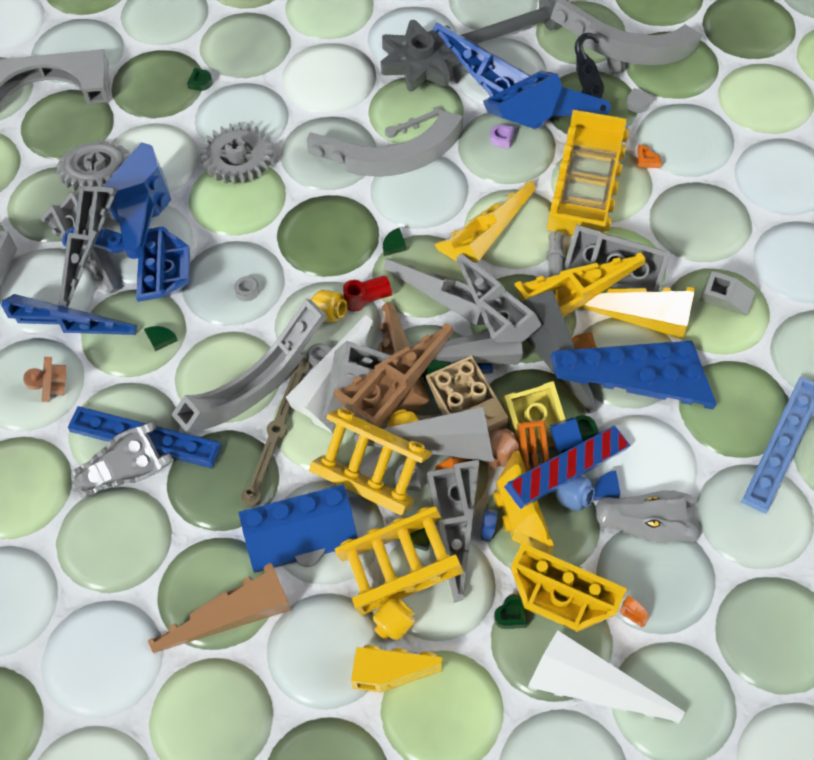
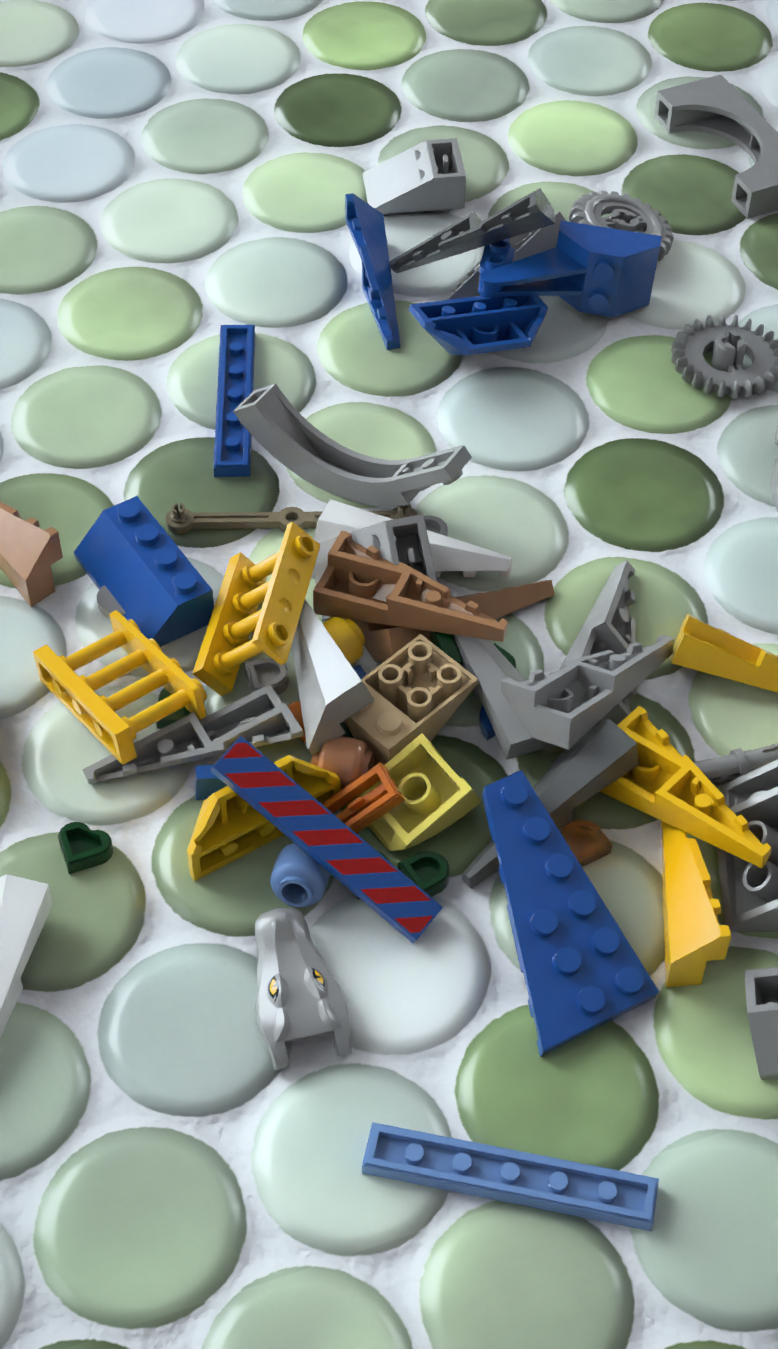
camera: 70 degrees right, 10 degrees down
nougat hips [23,357,66,402] -> none
light grey animal [71,421,173,496] -> none
dark green tile [144,326,178,352] -> none
light grey tile [234,277,259,301] -> none
yellow head [310,289,347,323] -> none
red piece [343,275,392,312] -> none
yellow head [373,598,415,641] -> none
dark green tile [383,227,406,256] -> none
yellow wedge [510,543,627,632] -> none
blue tile [549,417,583,452] -> none
blue tile [593,471,621,501] -> none
orange tile [619,595,649,628] -> none

